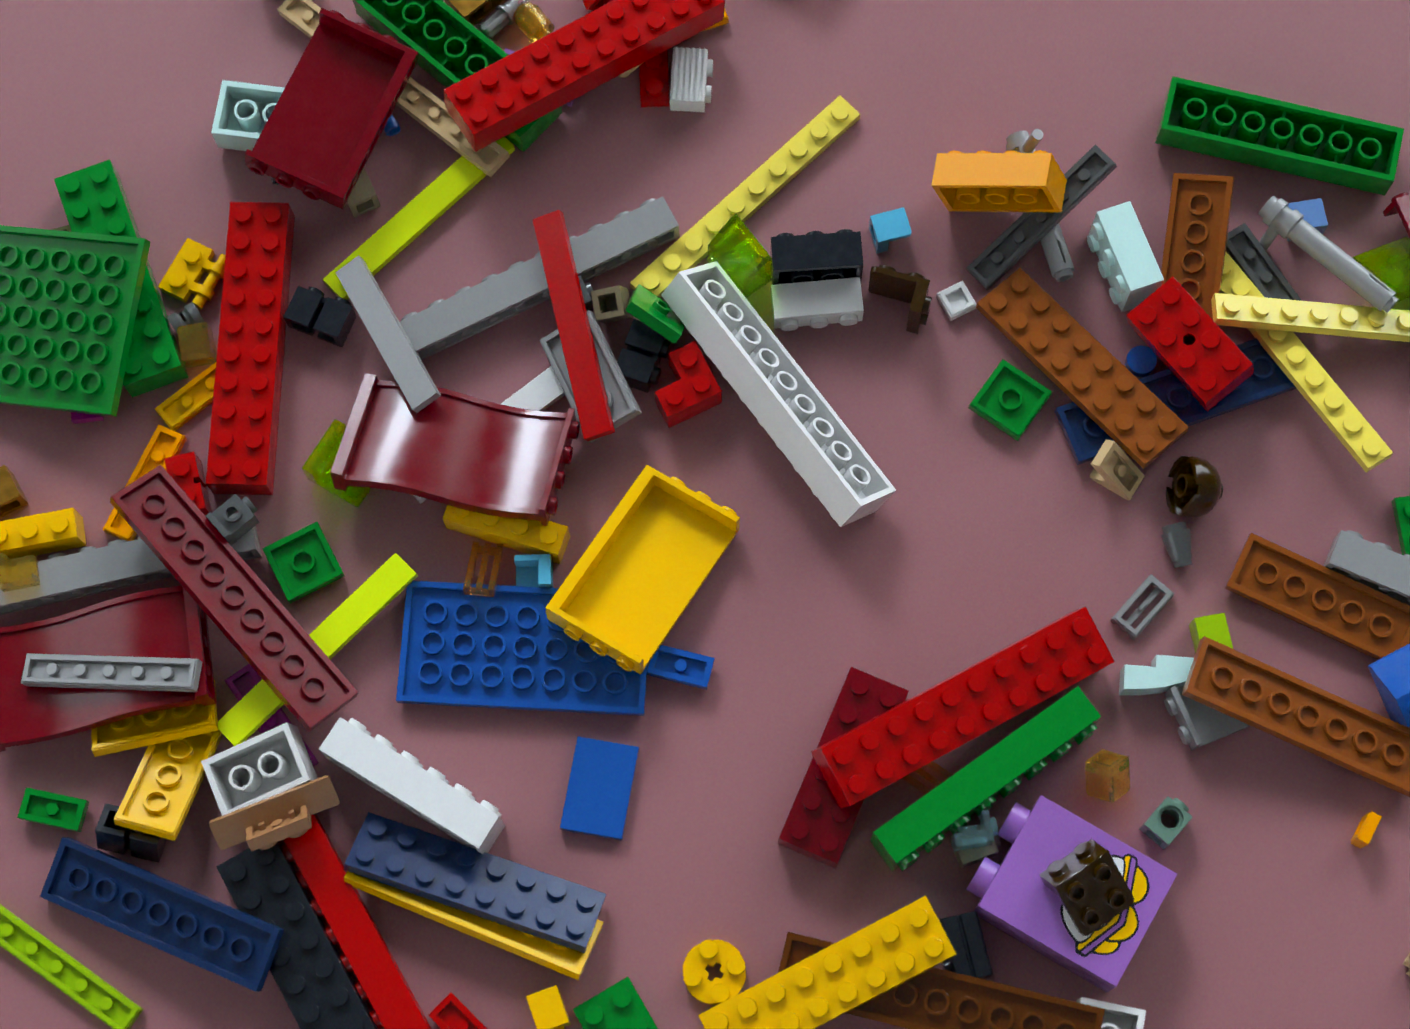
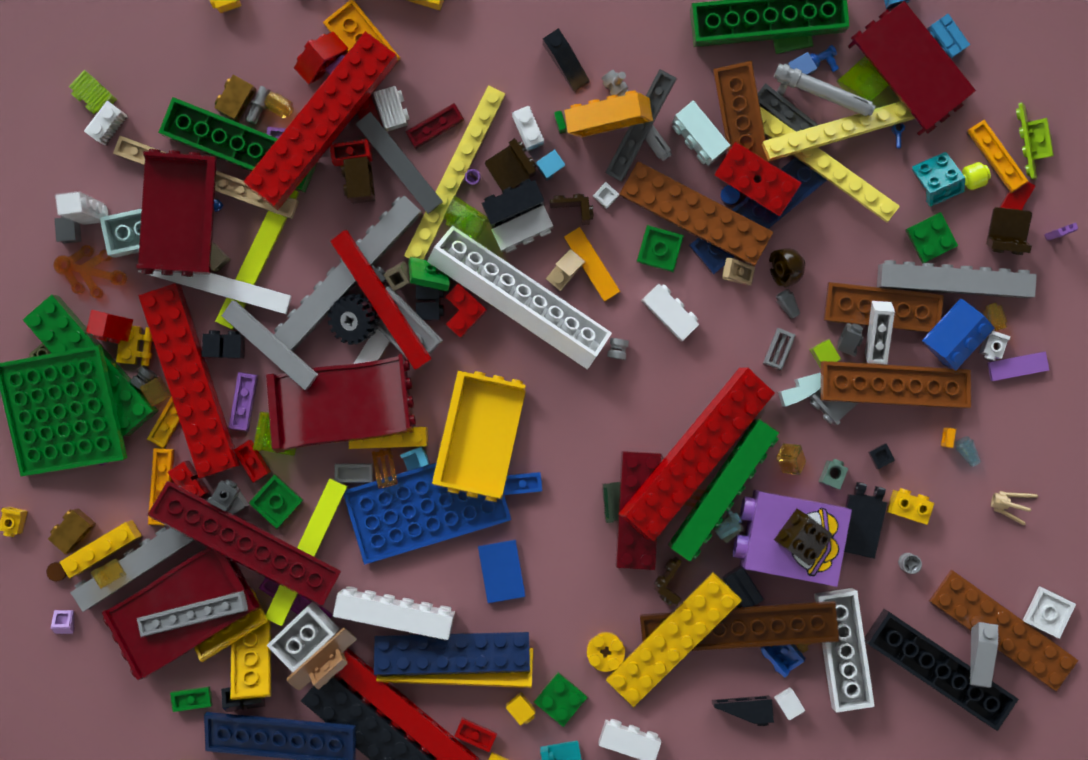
camera: 20 degrees left, 15 degrees up
none -> clear orange plant [53,245,127,298]
none -> dark grey brick [55,216,82,244]
none -> white brick [56,192,108,225]
none -> red brick [86,310,134,344]
none -> white tile [138,270,292,314]
none -> medium lavender tile [228,372,258,432]
none -> red plate [234,439,271,483]
none -> black wheel [328,294,380,345]
none -> red brick [330,139,373,166]
none -> light grey tile [335,463,374,483]
none -> dark brown brick [341,157,376,204]
none -> dark grey tile [356,112,443,214]
none -> dark red tile [405,103,464,149]
none -> medium lavender hinge [465,169,481,185]
none -> dark brown bracket [485,138,537,191]
none -> white brick [512,106,544,152]
none -> black slope [543,28,590,91]
none -> tan slope [546,249,586,291]
none -> green tile [554,111,566,134]
none -> light orange tile [564,227,620,302]
none -> clear green panel [602,482,620,523]
none -> light grey wheel [607,338,629,360]
none -> white brick [641,284,699,341]
none -> dark brown bracket [654,557,682,605]
none -> bright green tile [773,36,814,54]
none -> blue piece [810,45,839,72]
none -> dark grey brick [837,323,863,357]
none -> black tile [844,482,887,559]
none -> white brick [865,301,895,364]
none -> black plate [868,443,895,469]
none -> yellow brick [886,488,934,525]
none -> light grey wheel [898,553,922,574]
none -> clear light blue cone [955,436,981,466]

